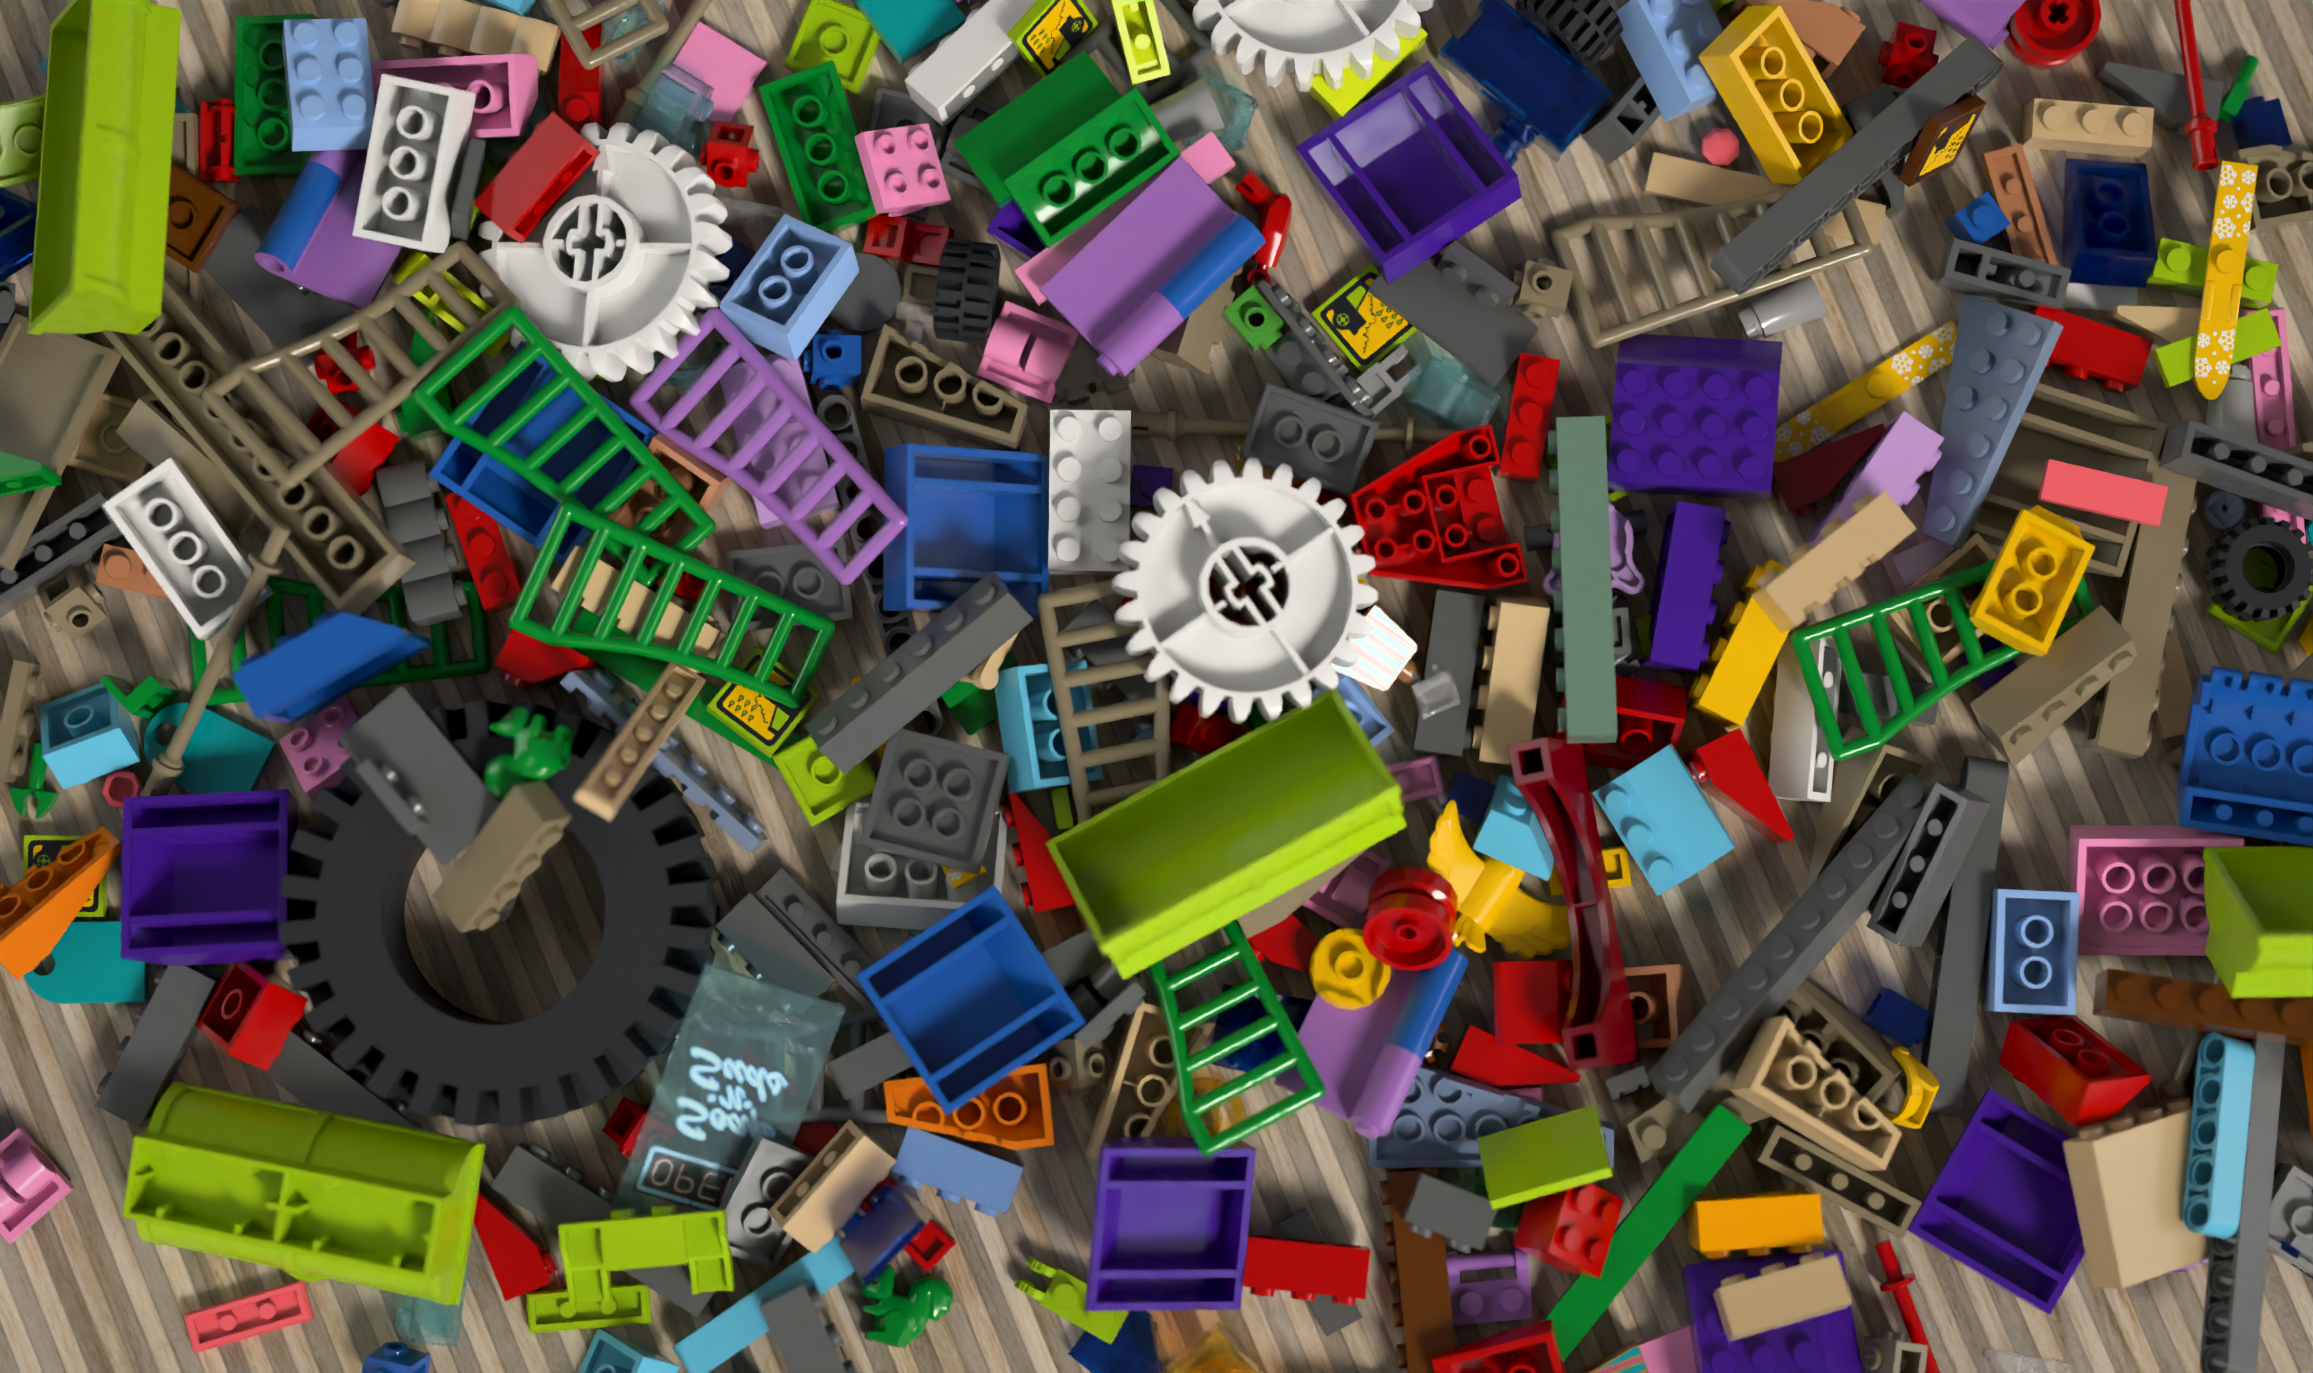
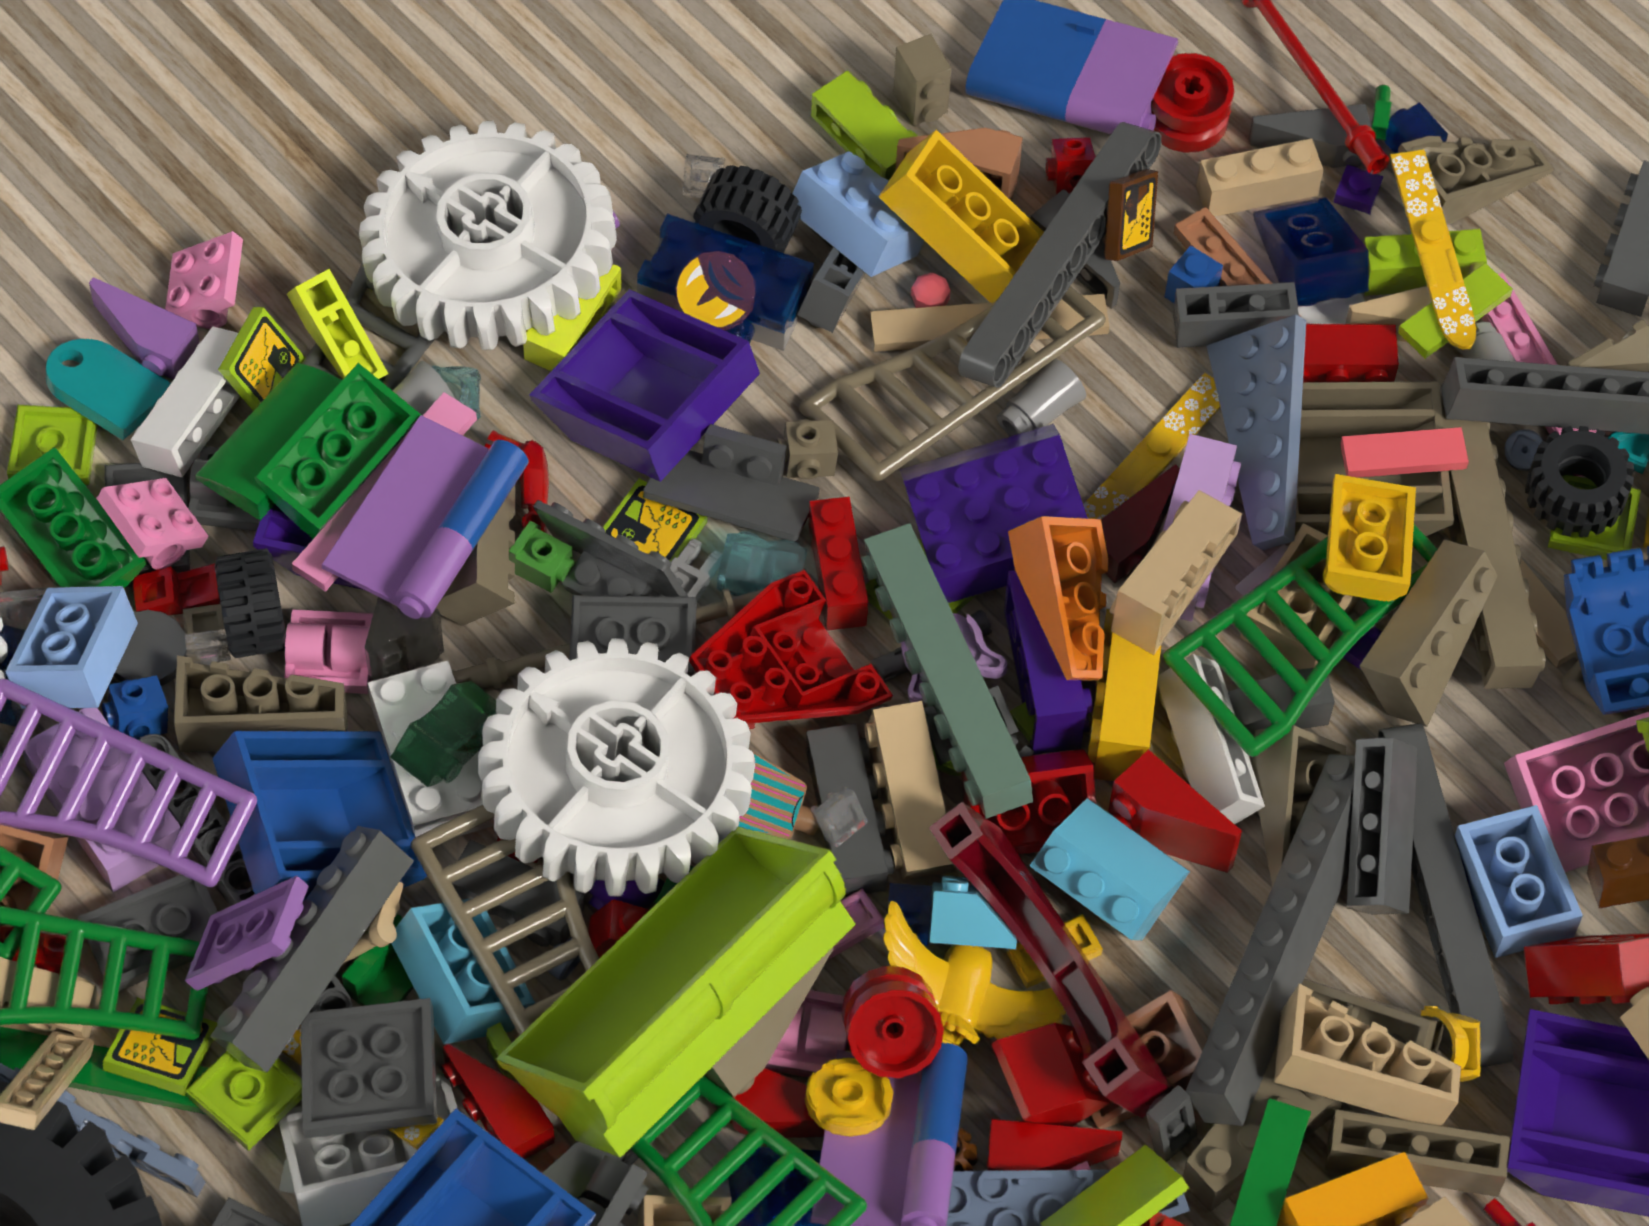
camera: 15 degrees left, 25 degrees down
clear blue brick [1861,987,1931,1048] -> none
none -> medium lavender plate [185,876,309,991]
none -> clear green brick [390,681,497,787]
none -> tile [676,251,756,330]
none -> orange wedge [1008,516,1108,681]
none -> dark purple plate [1333,165,1384,215]

